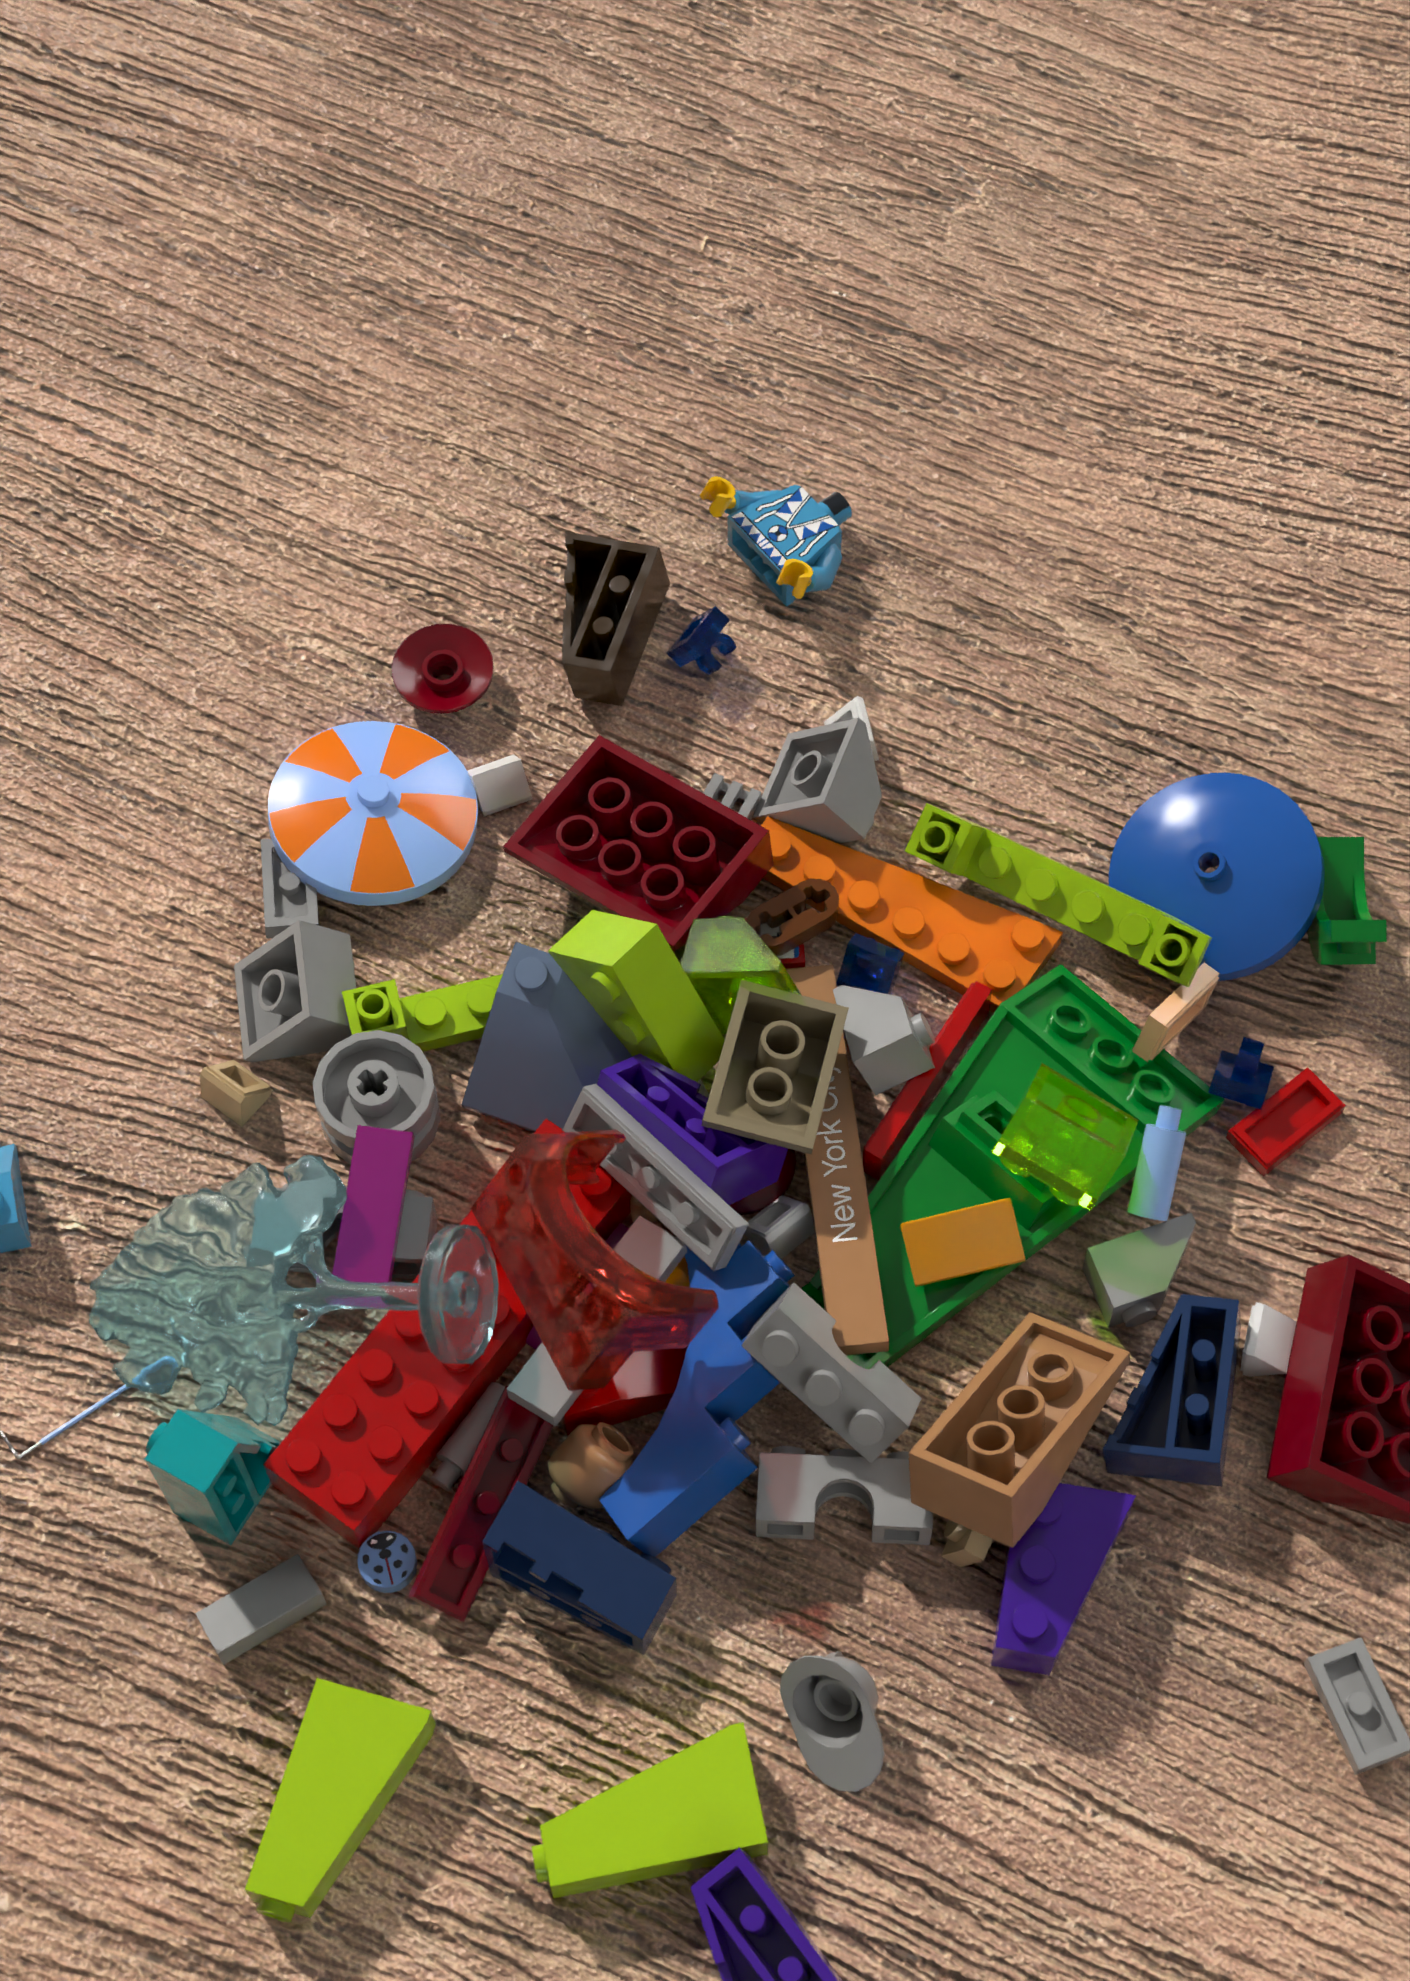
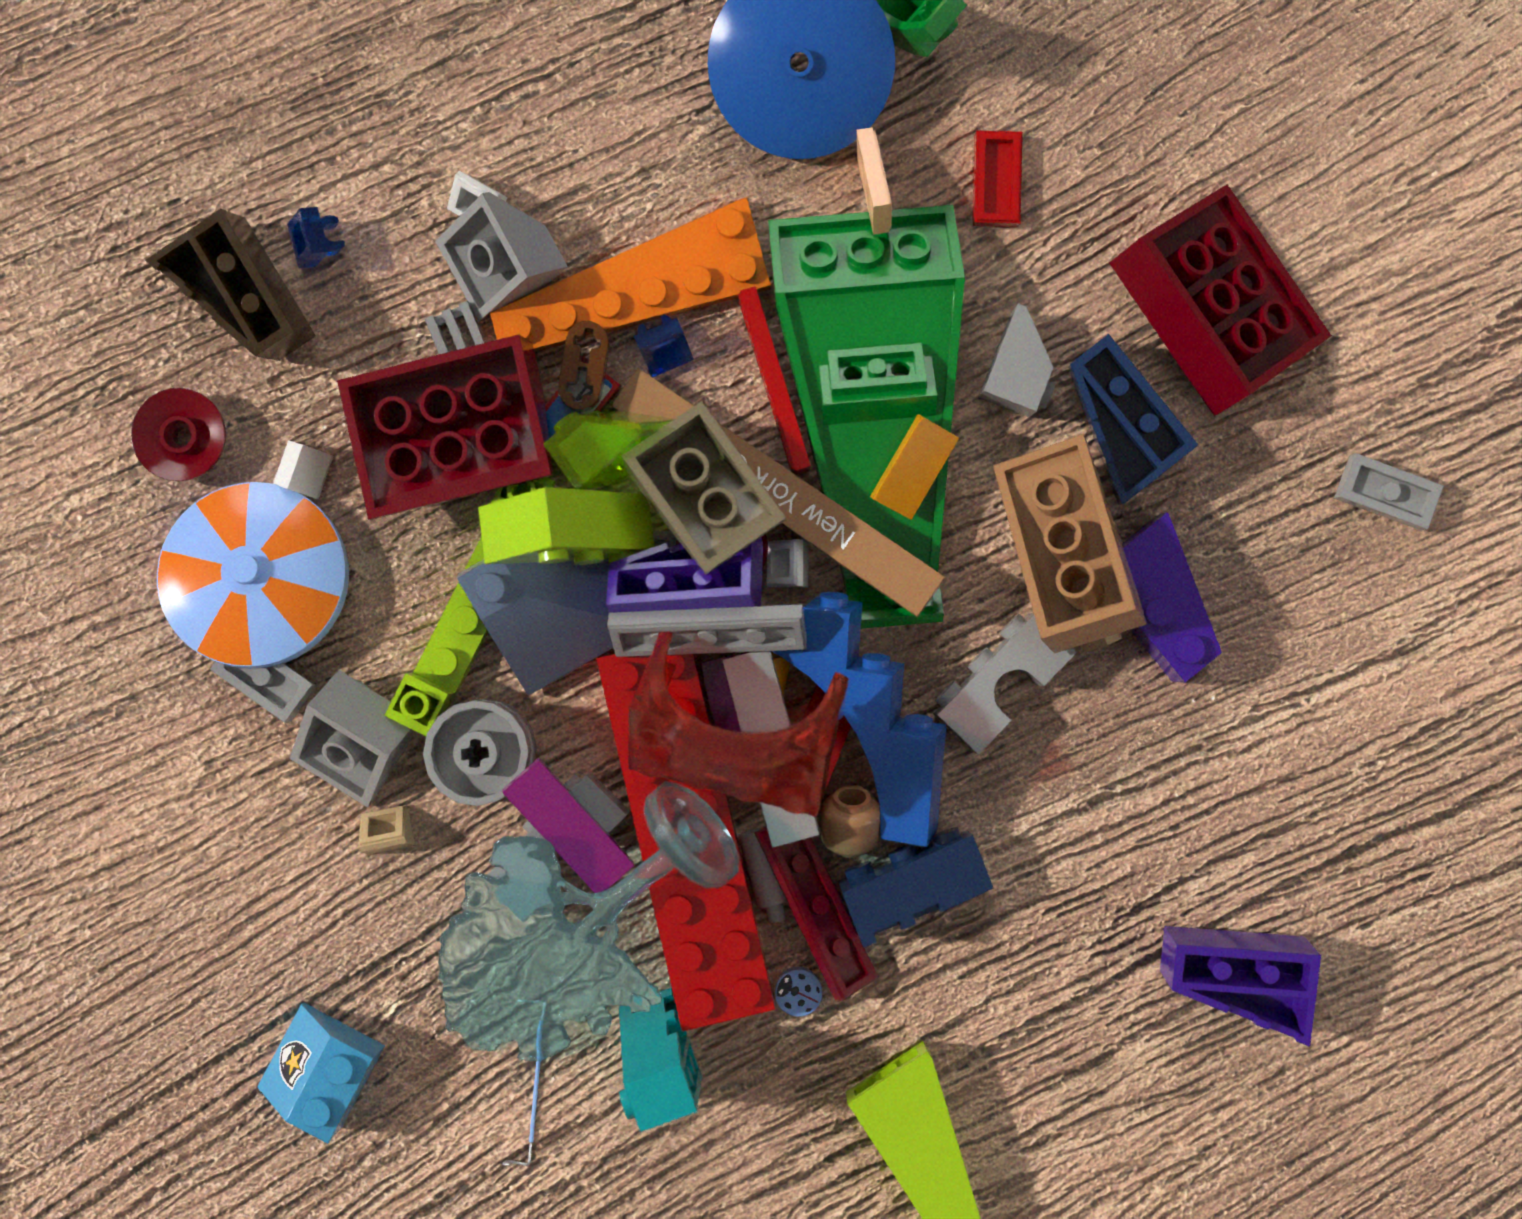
camera: 50 degrees left, 25 degrees up
light grey slope [195,1554,327,1665] -> none
lime slope [531,1722,768,1898] -> none
torso [699,476,852,607] -> none
light grey arch [741,1282,922,1463] -> none
light grey piece [780,1651,885,1792] -> none
light grey slope [833,985,935,1095] -> none
lime slope [905,803,1212,987] -> none
clear neon green slope [992,1063,1138,1211] -> none
light blue cylinder [1127,1105,1186,1221] -> none
clear blue tile [1208,1037,1274,1109] -> none
white slope [1240,1302,1297,1377] -> none

